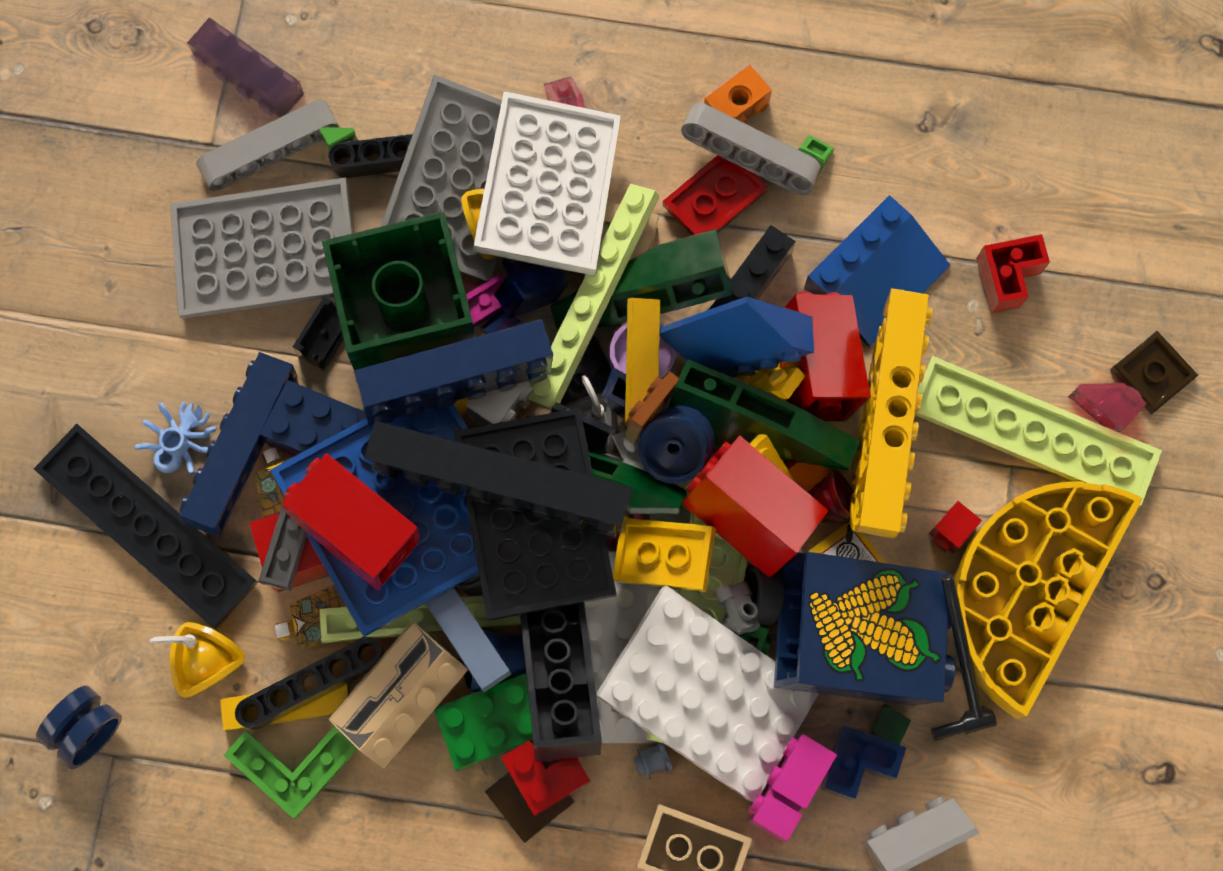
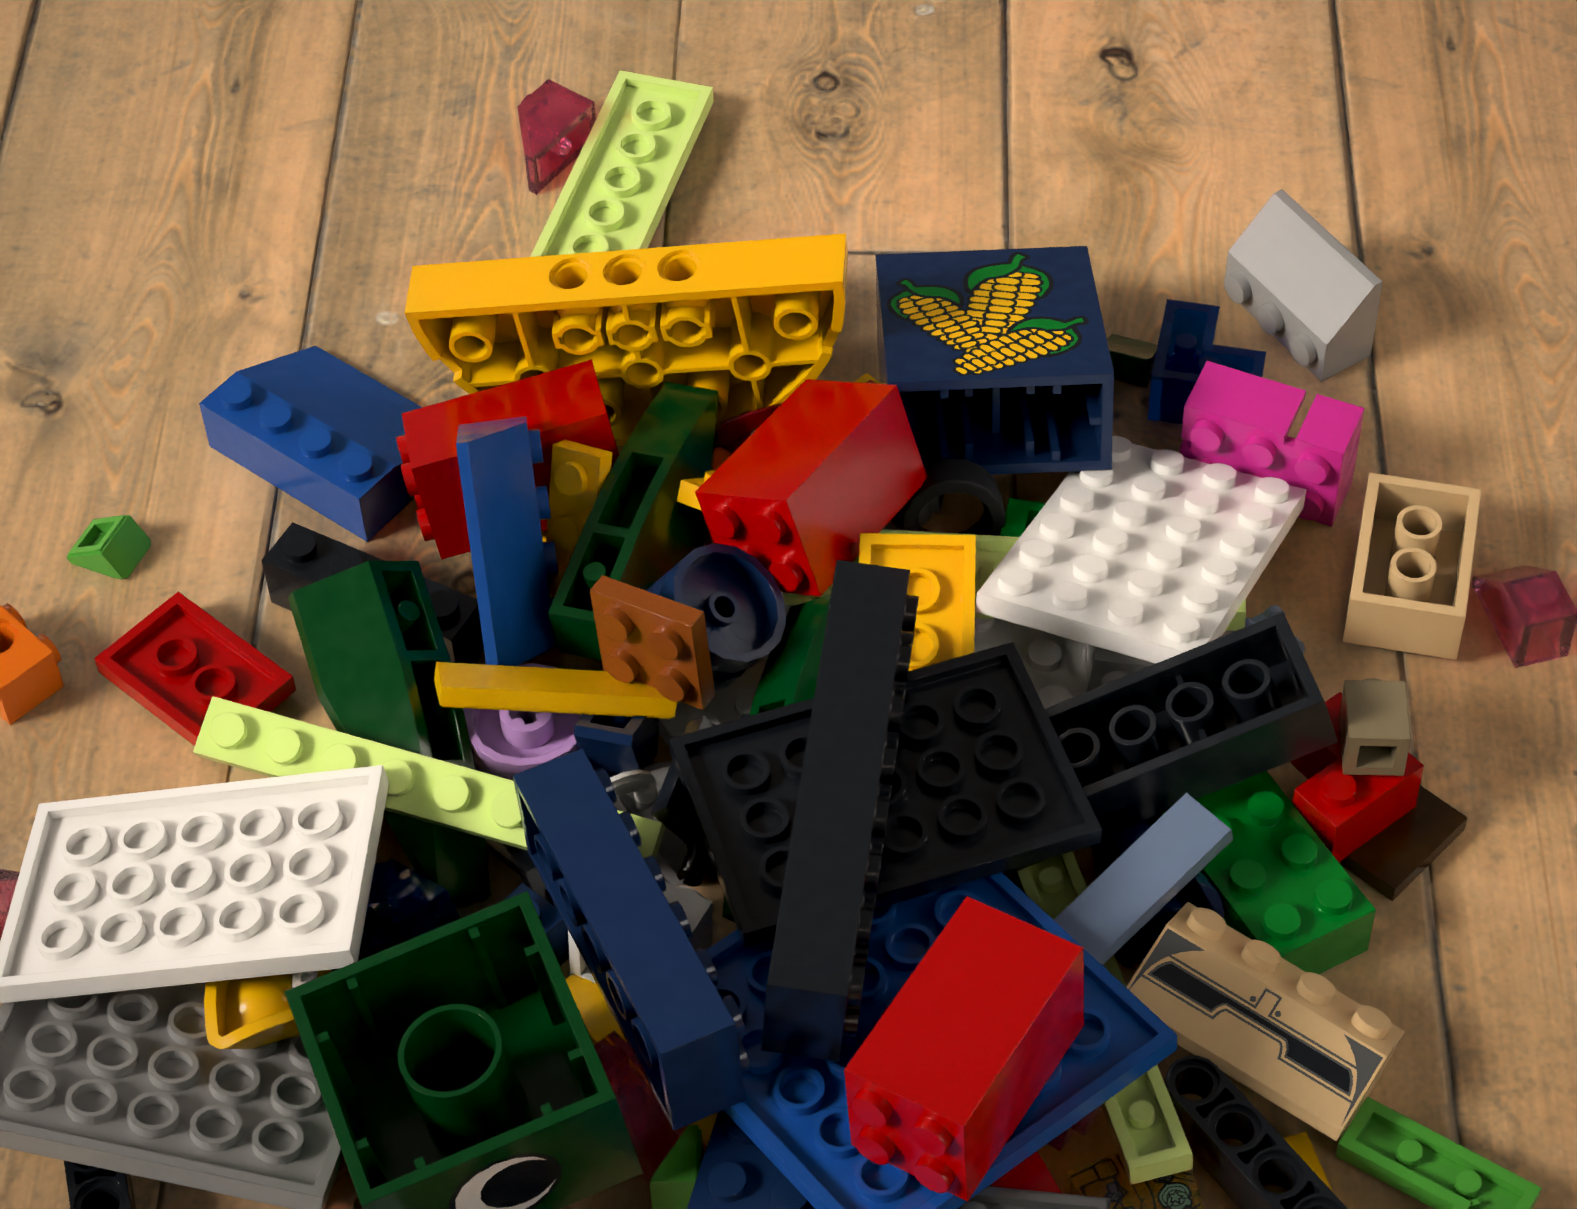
camera: 95 degrees left, 25 degrees down
light grey beam [681,103,821,195] -> none
dark grey plate [714,581,760,635] -> none
black bar [931,575,997,741] -> none
yellow brick [954,481,1143,720] -> none
red brick [976,234,1050,313] -> none
dark brown tile [1110,331,1199,415] -> none
none -> dark tan brick [1339,678,1411,776]

